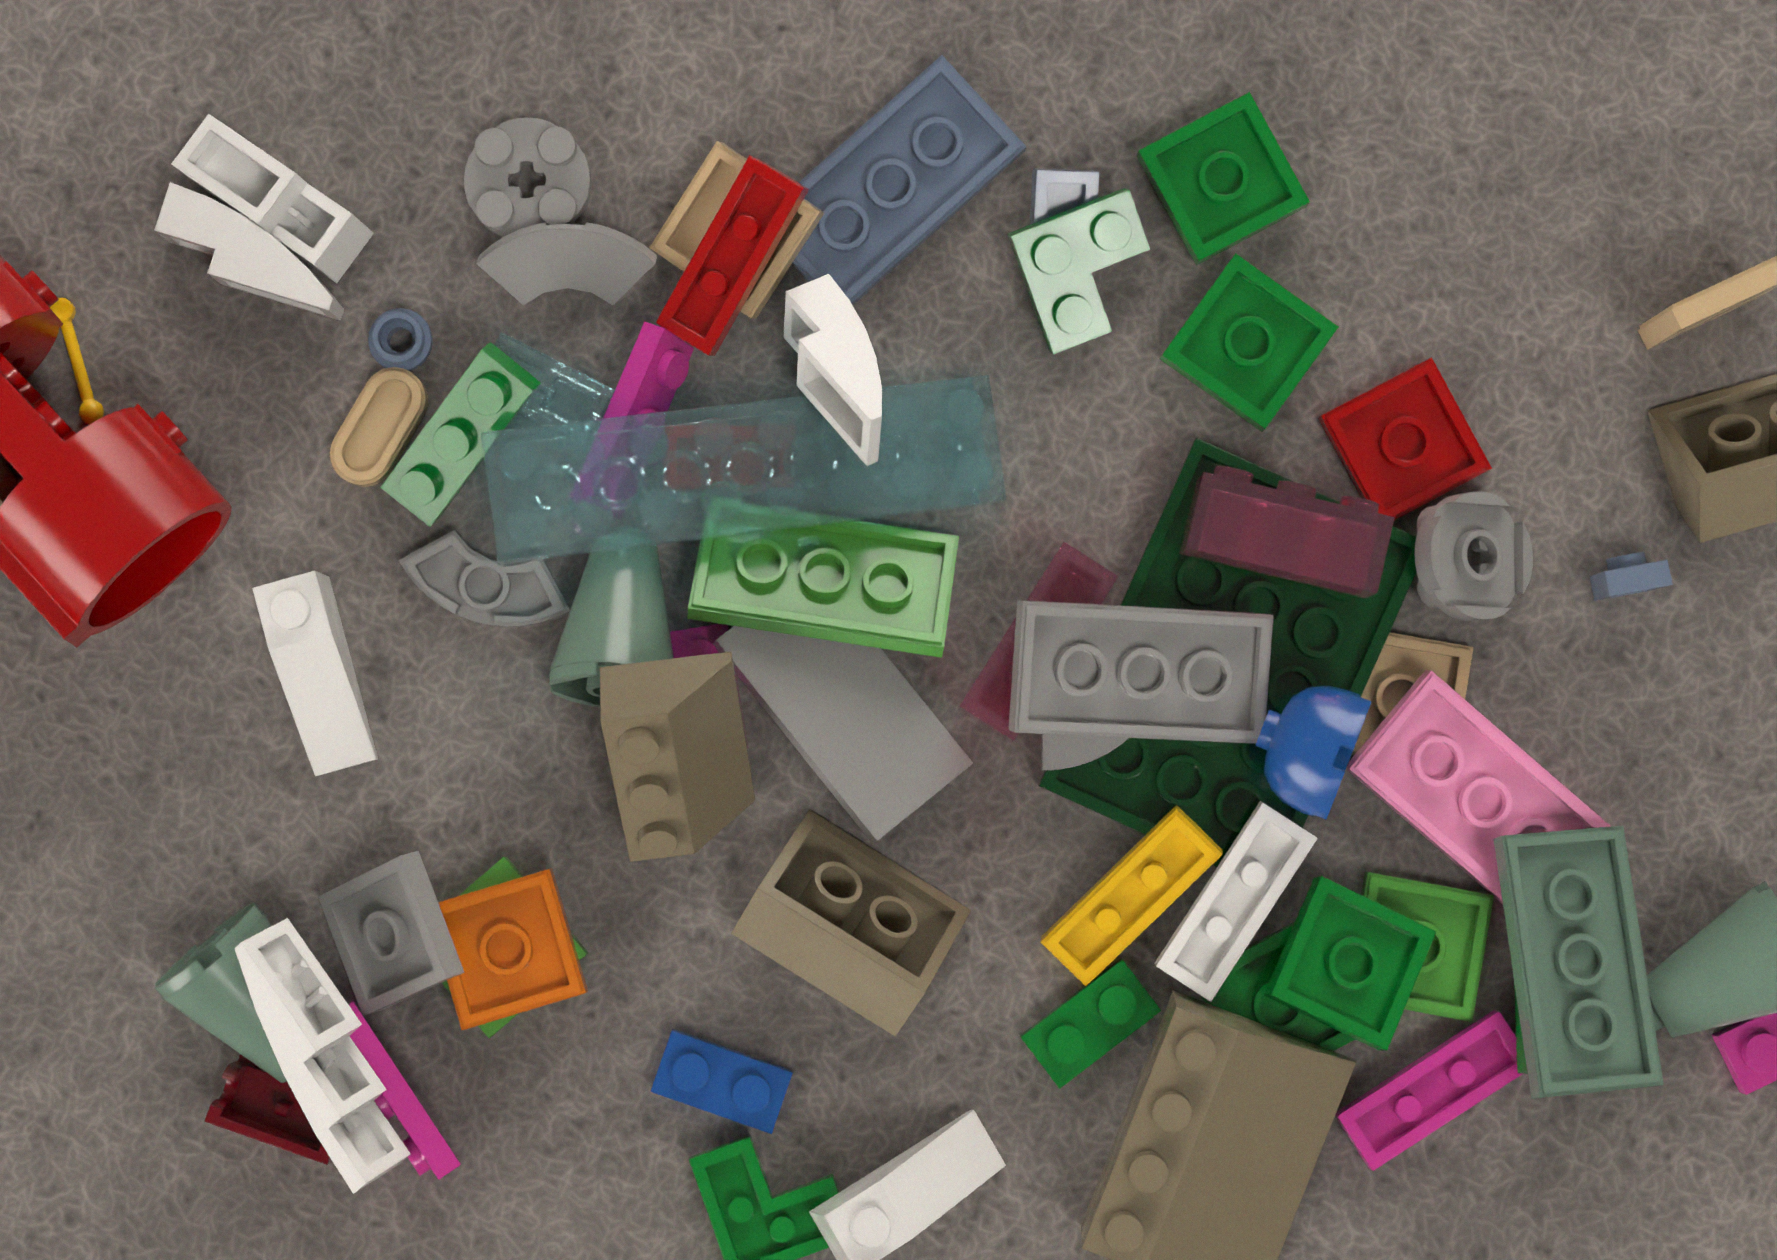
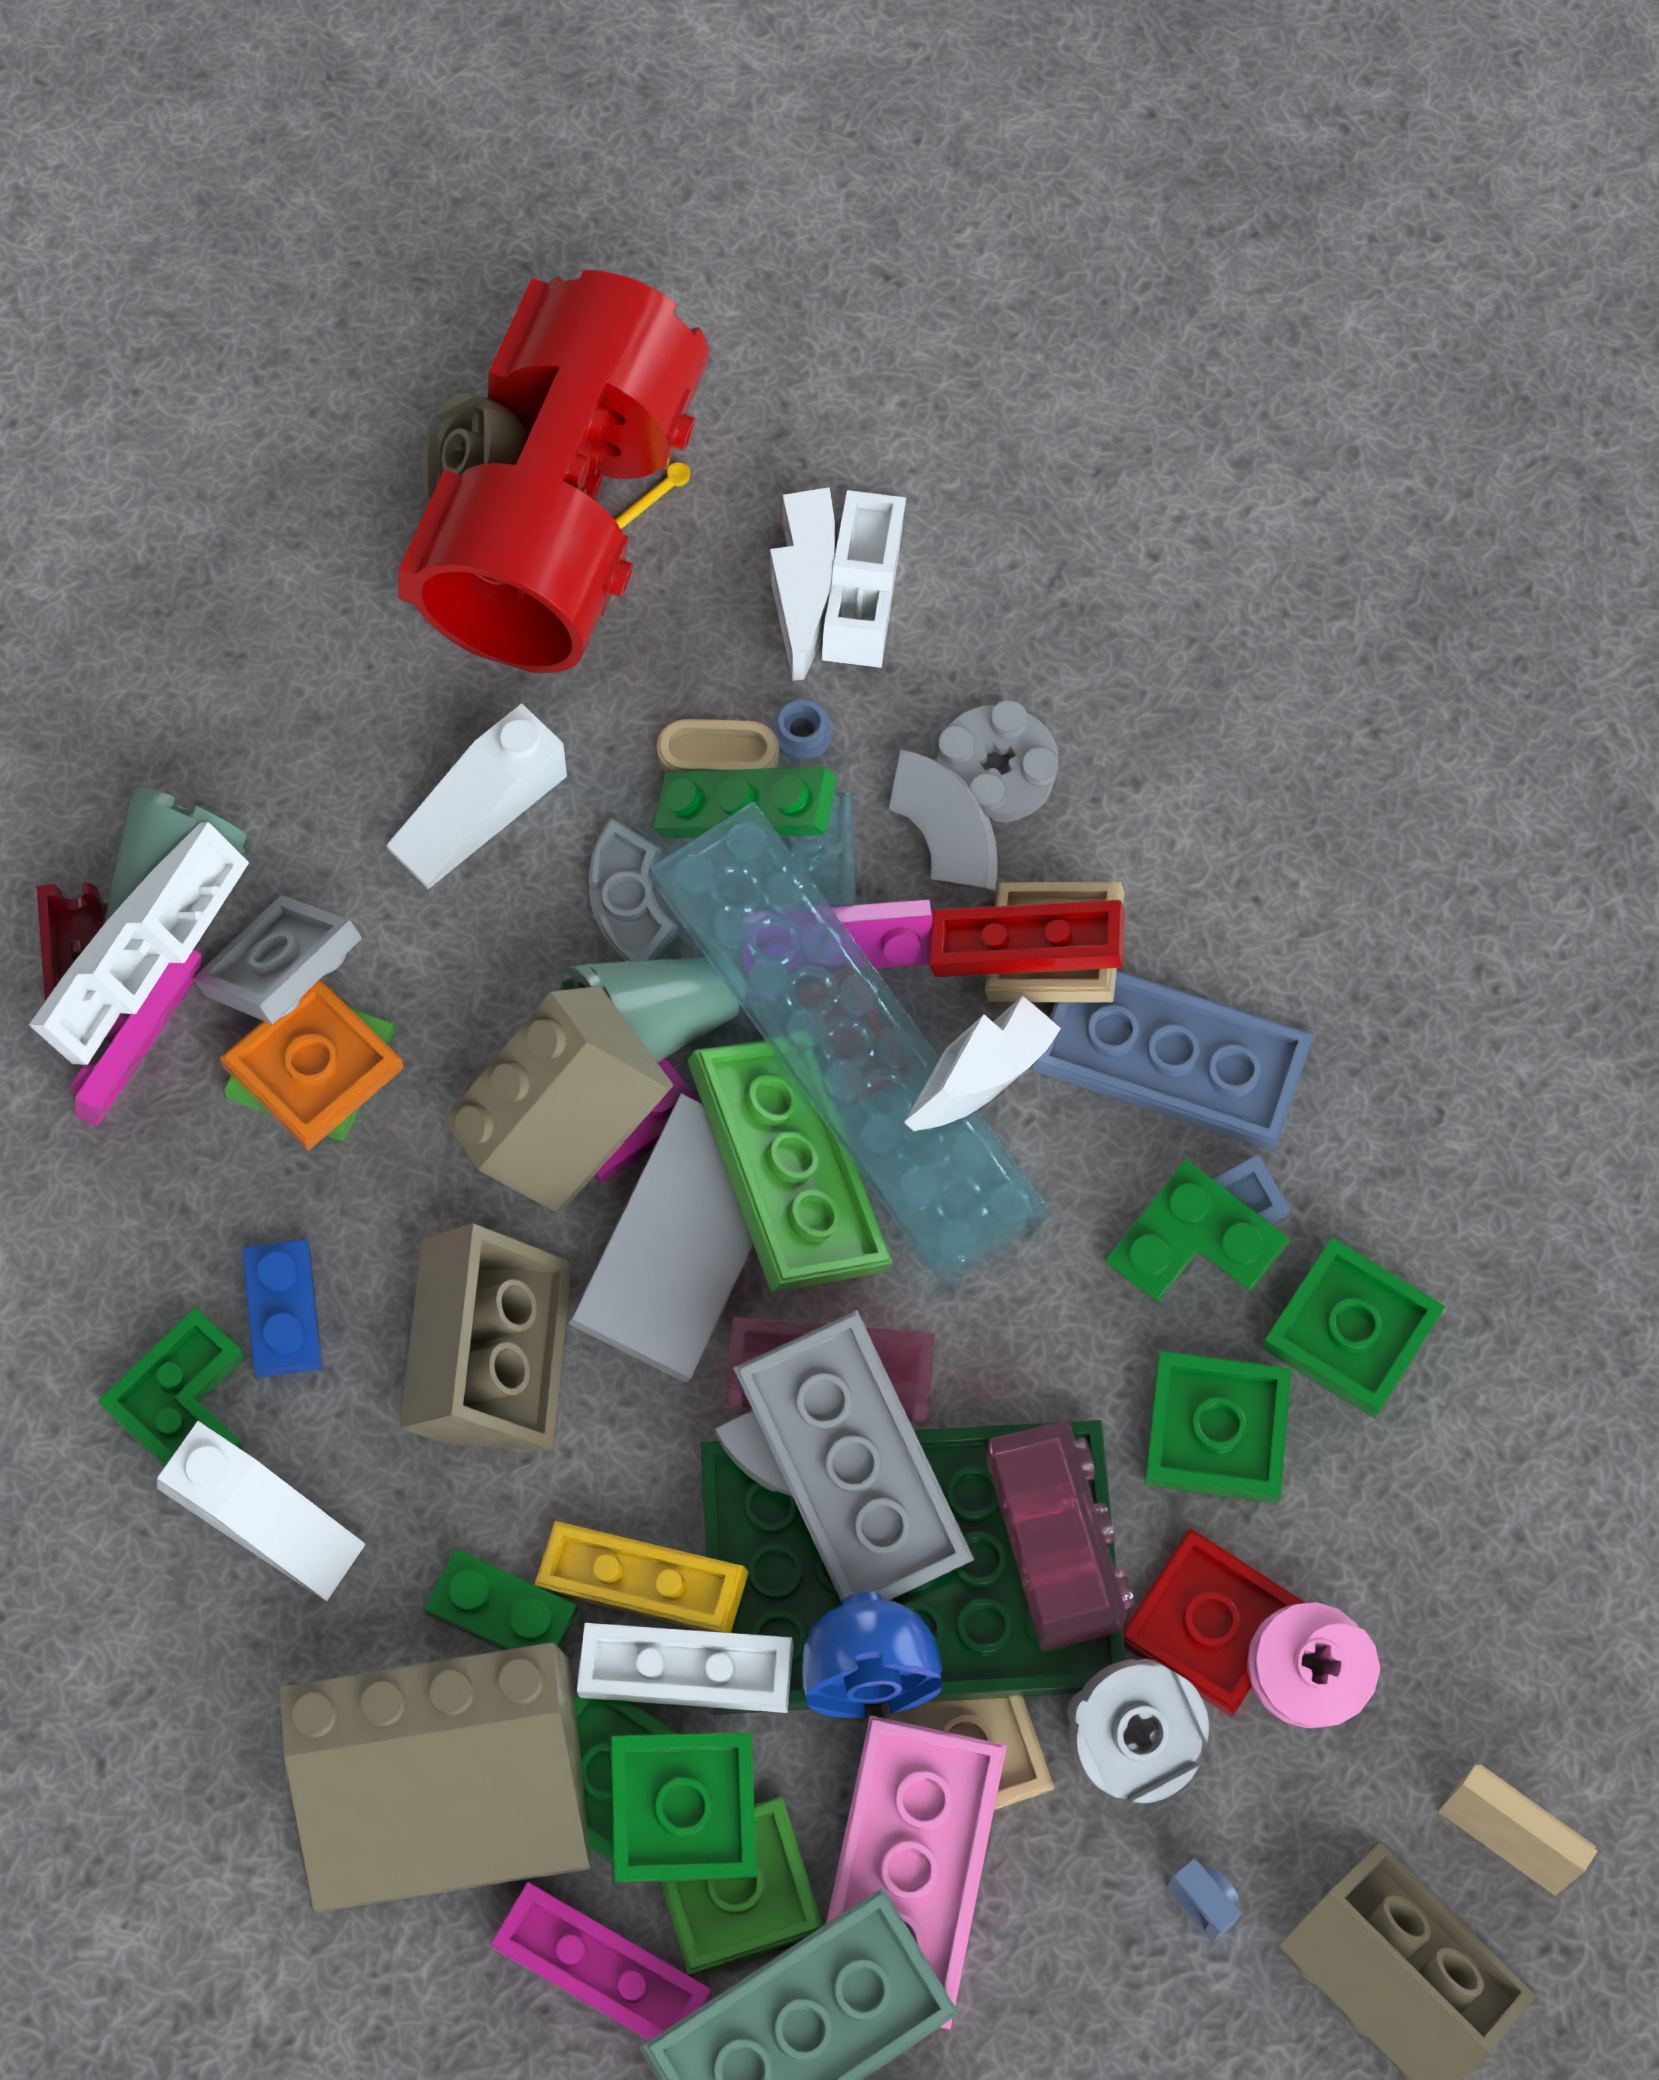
camera: 60 degrees right, 20 degrees down
none -> bright pink piece [1247,1602,1380,1729]

